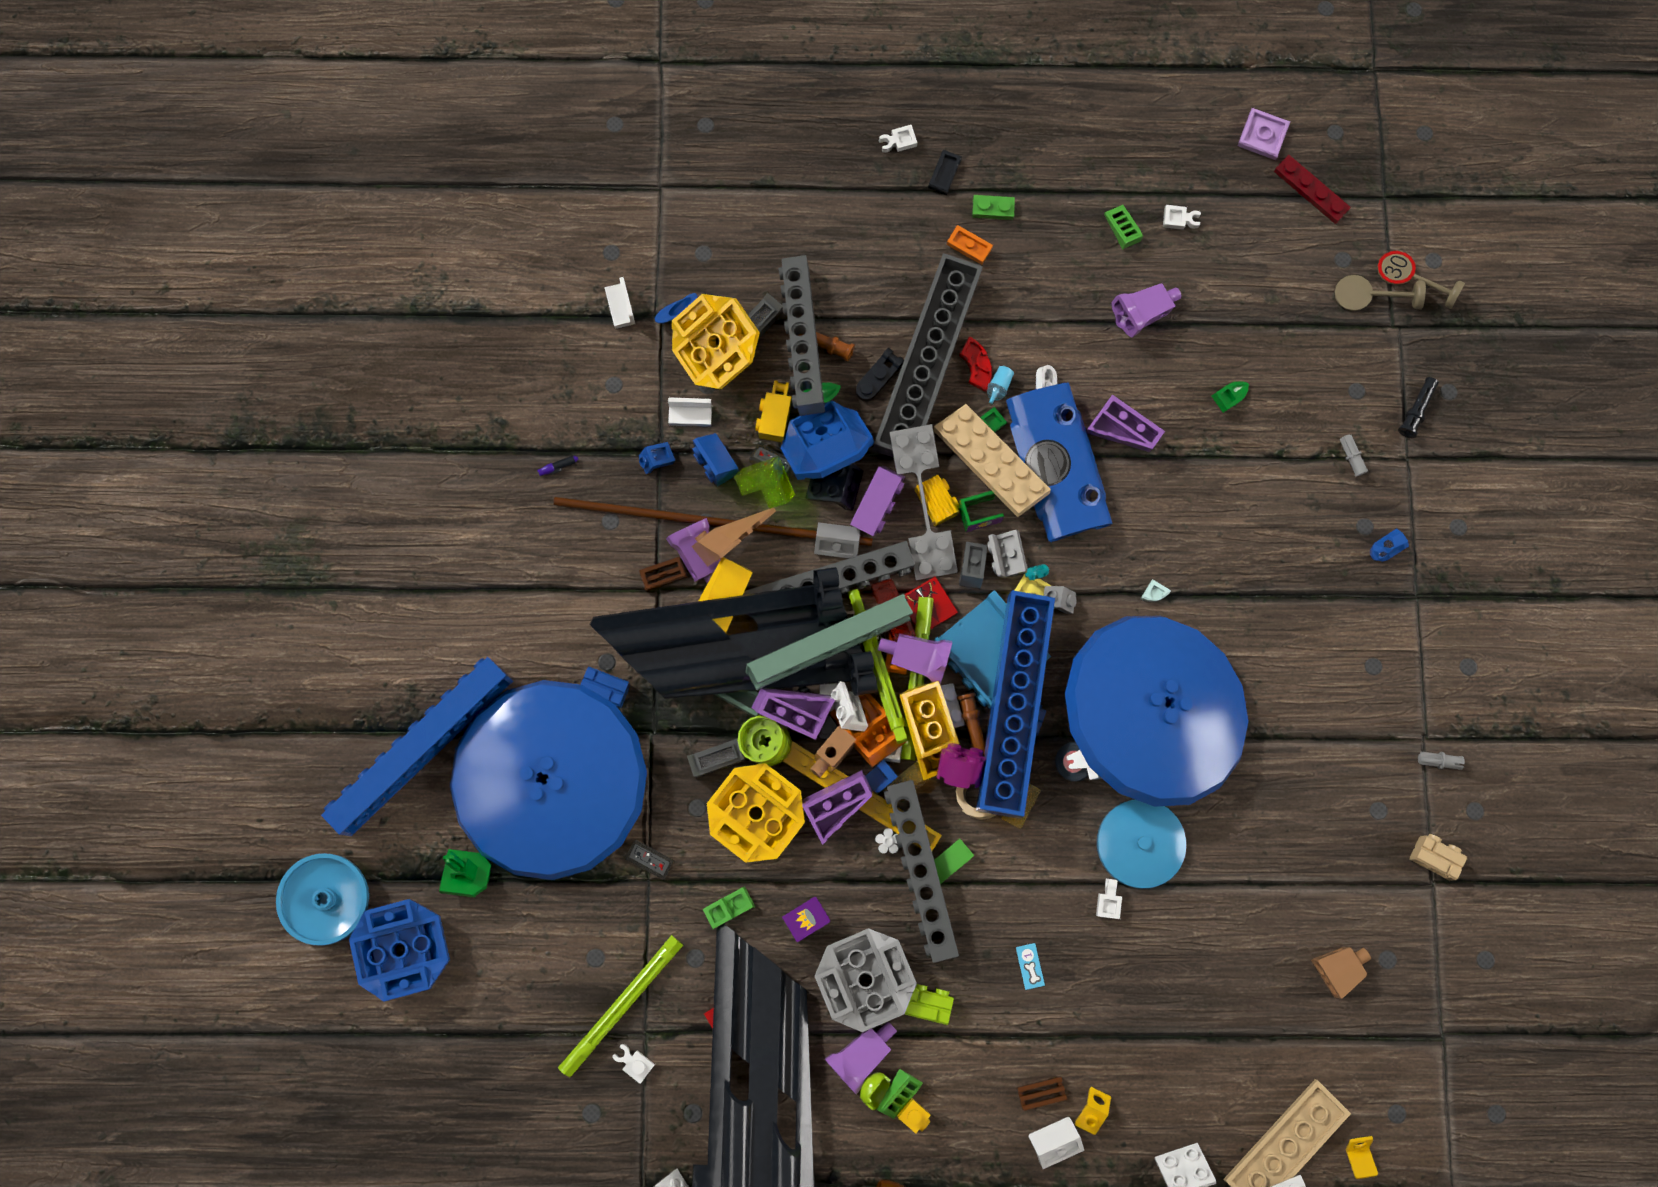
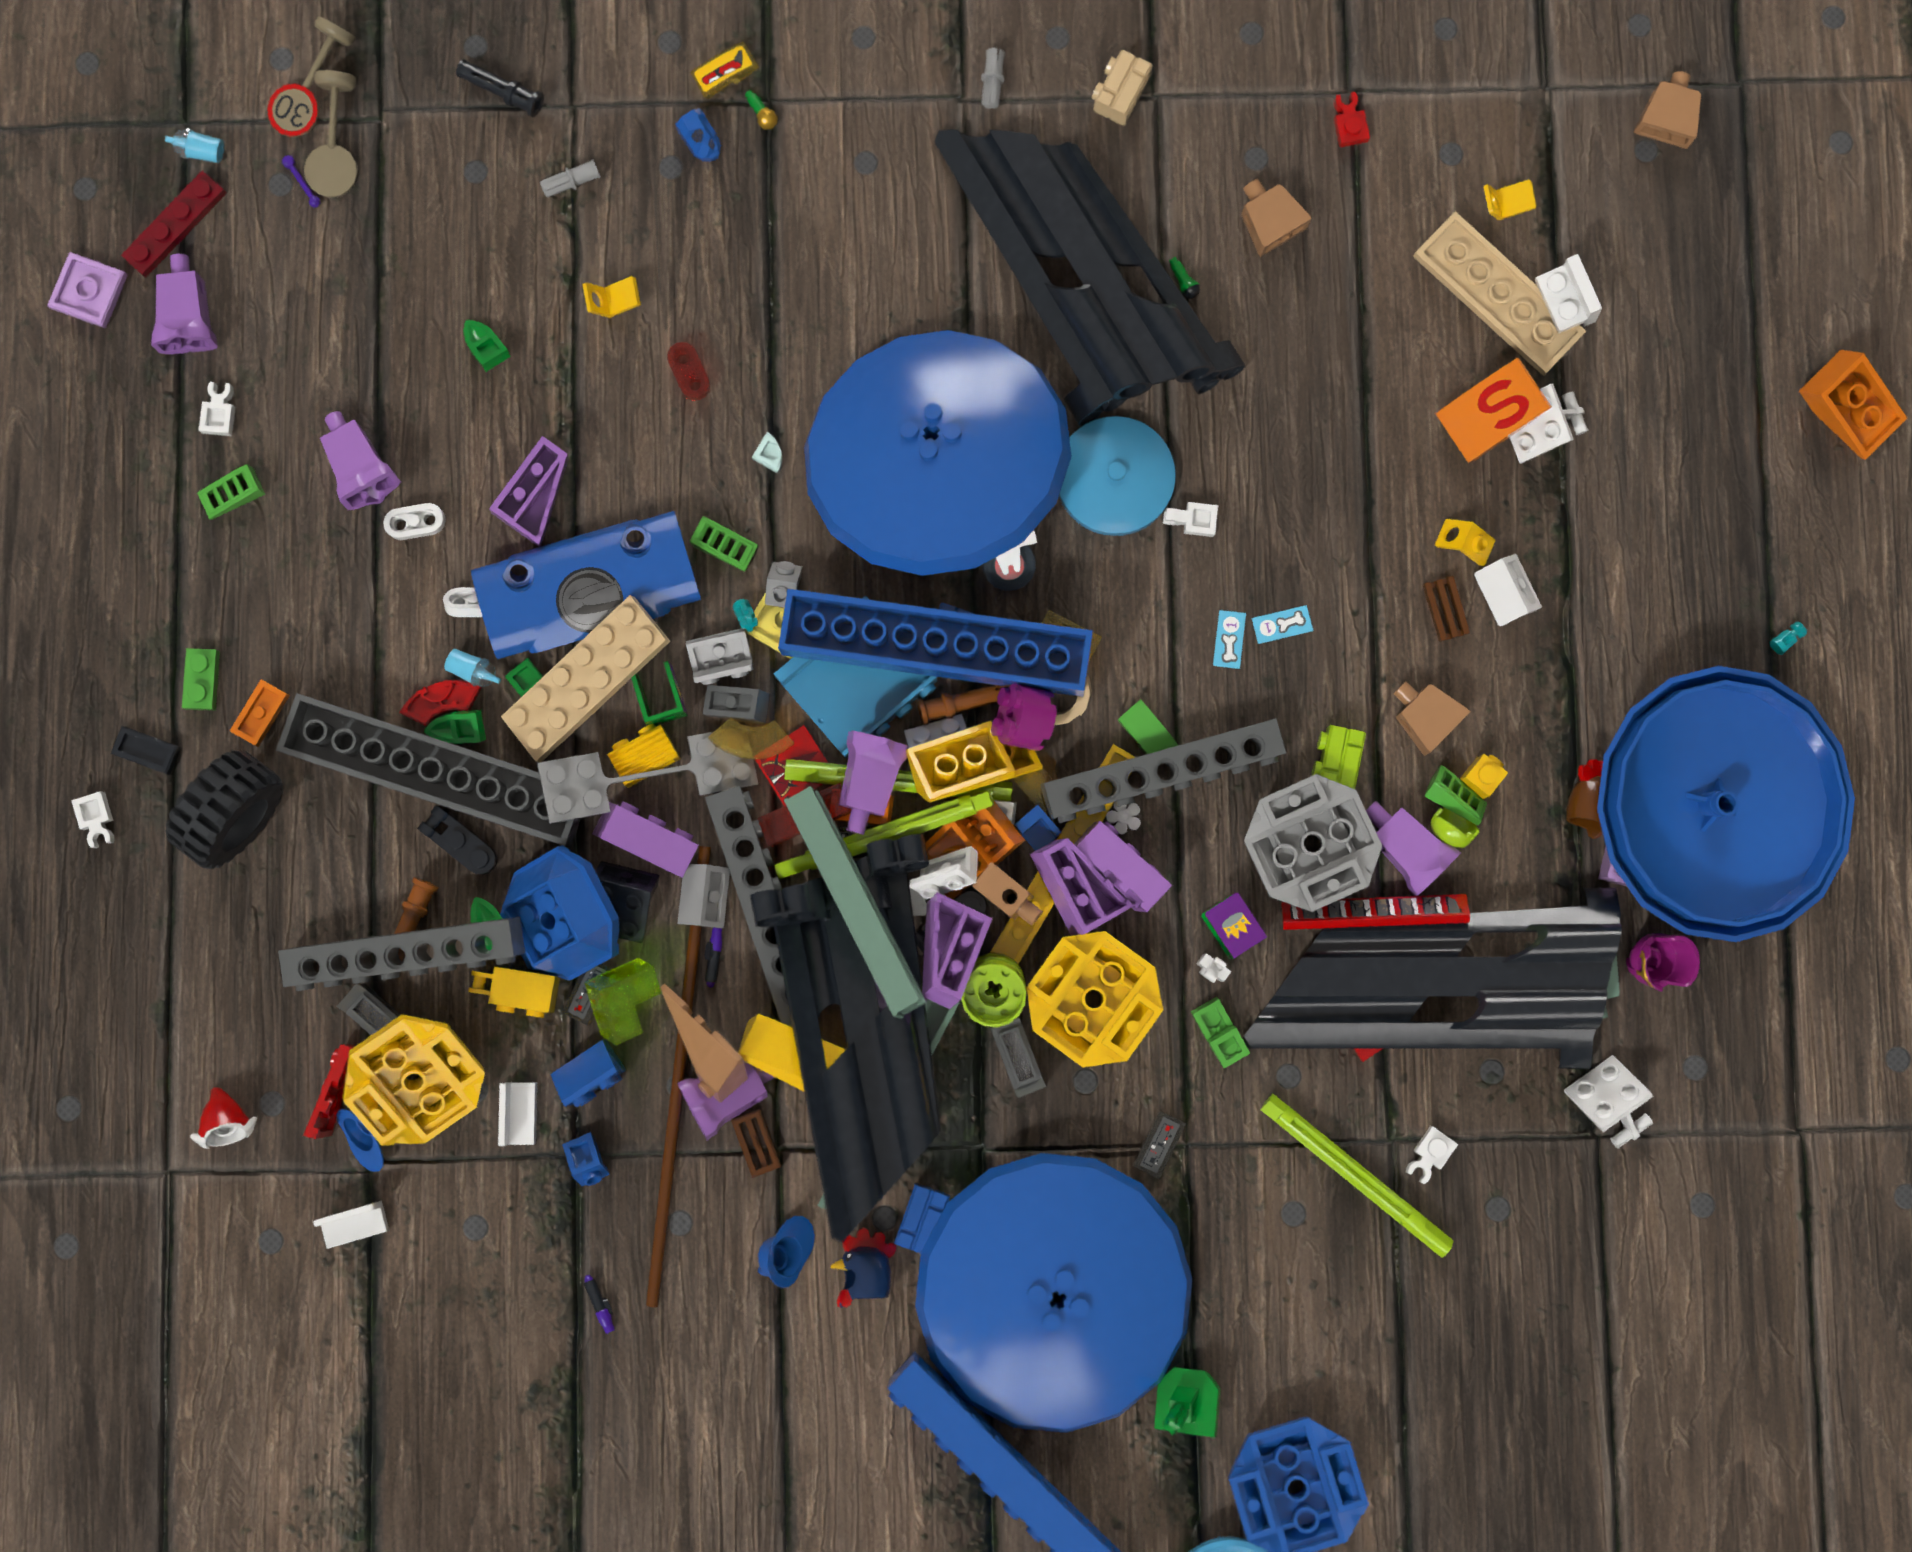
camera: 85 degrees left, 5 degrees up
none -> medium lavender piece [151,254,218,354]
none -> medium azure piece [165,128,224,163]
none -> black tyre [165,750,283,869]
none -> hat [190,1087,257,1149]
none -> dark purple hinge [282,155,321,208]
none -> red wing [303,1044,355,1139]
none -> white plate [383,503,446,540]
none -> green plate [424,710,486,744]
none -> yellow bracket [583,276,641,318]
none -> clear red plate [667,342,710,401]
none -> slope [690,42,759,99]
none -> bright green slope [690,516,758,572]
none -> black piece [704,928,722,988]
none -> clear yellow tile [708,717,794,759]
none -> piece [745,90,778,130]
none -> blue piece [758,1216,815,1288]
none -> dark blue piece [830,1228,897,1308]
none -> black panel [934,129,1246,426]
none -> medium lavender wedge [1074,821,1172,912]
none -> green piece [1169,257,1200,299]
none -> white plate [1196,953,1231,983]
none -> medium azure sticker [1213,610,1246,669]
none -> red tile [1281,894,1470,930]
none -> red plate [1334,92,1370,147]
none -> medium nougat torso [1393,681,1470,756]
none -> orange slope [1436,357,1552,463]

